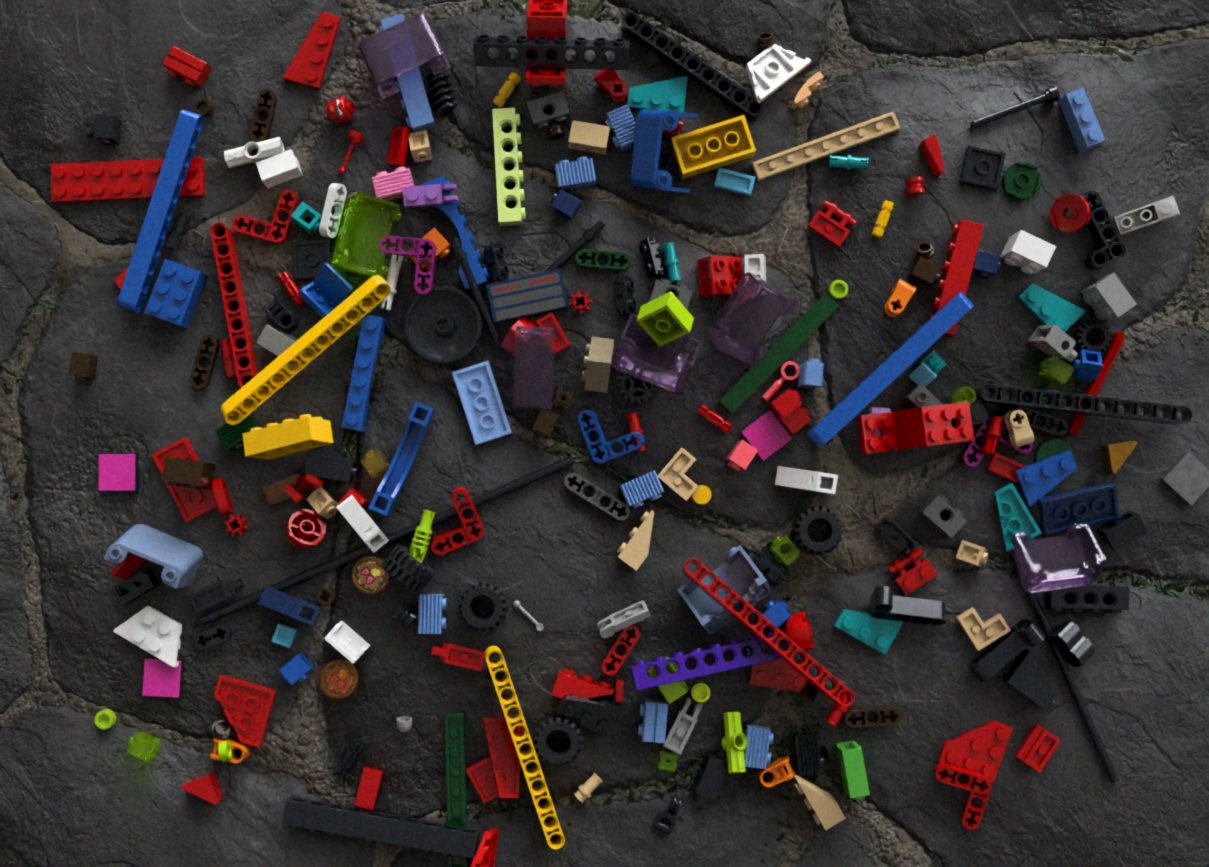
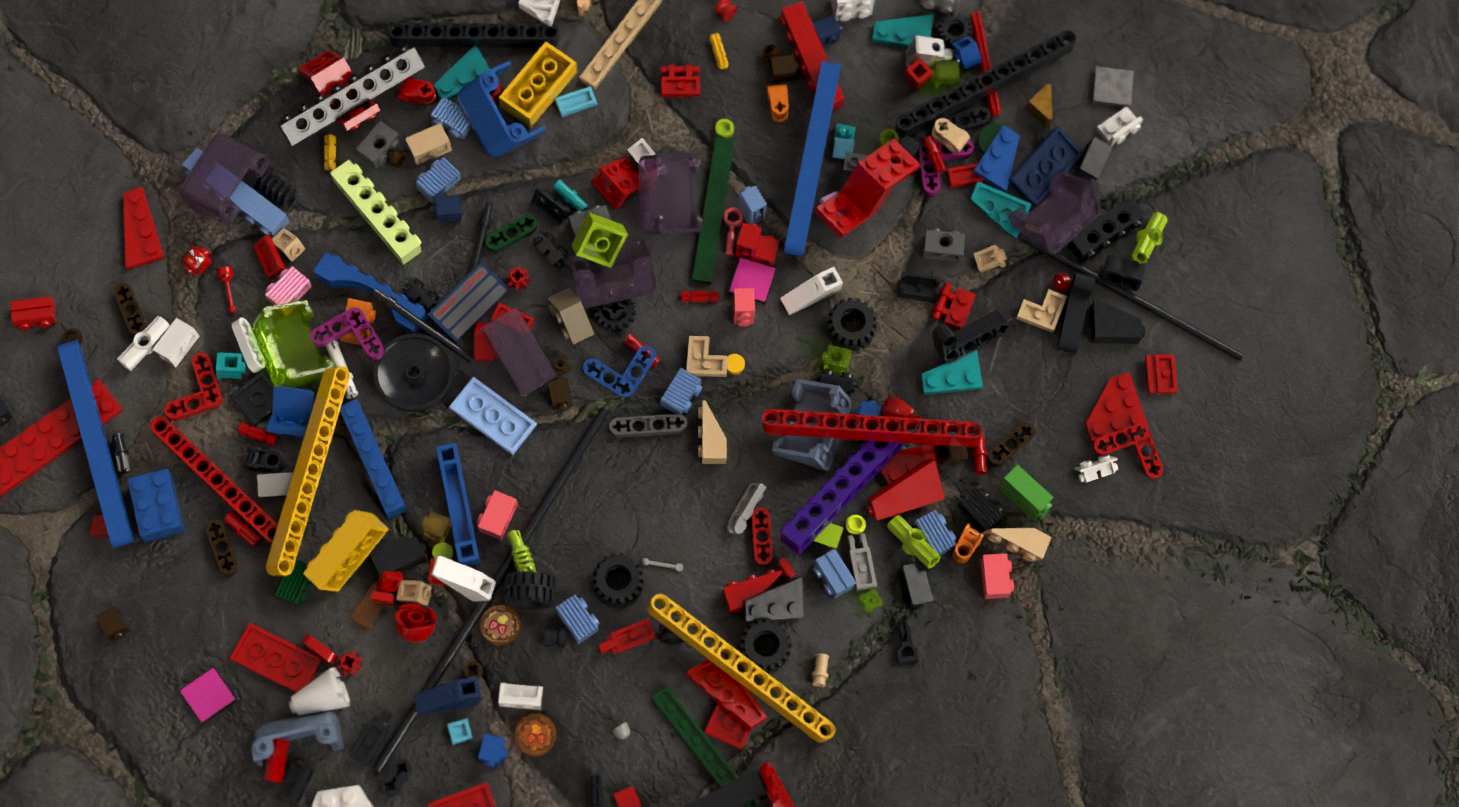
camera: 45 degrees left, 15 degrees down
dark brown piece [161,457,216,490] -> none
medium lavender hinge [403,183,458,208] -> none
red beam [431,487,484,555] -> none
teal pin [829,155,869,170] -> none
none -> white cone [289,667,350,716]
none -> lime tile [432,542,453,560]
none -> coral brick [476,491,518,541]
none -> red slope [866,458,945,520]
none -> red brick [904,58,933,92]
none -> coral brick [980,554,1014,599]
none -> red plate [1053,273,1071,293]
none -> white hinge [1074,454,1118,483]
none -> white bracket [1096,106,1143,146]
none -> lime piece [1131,212,1168,264]

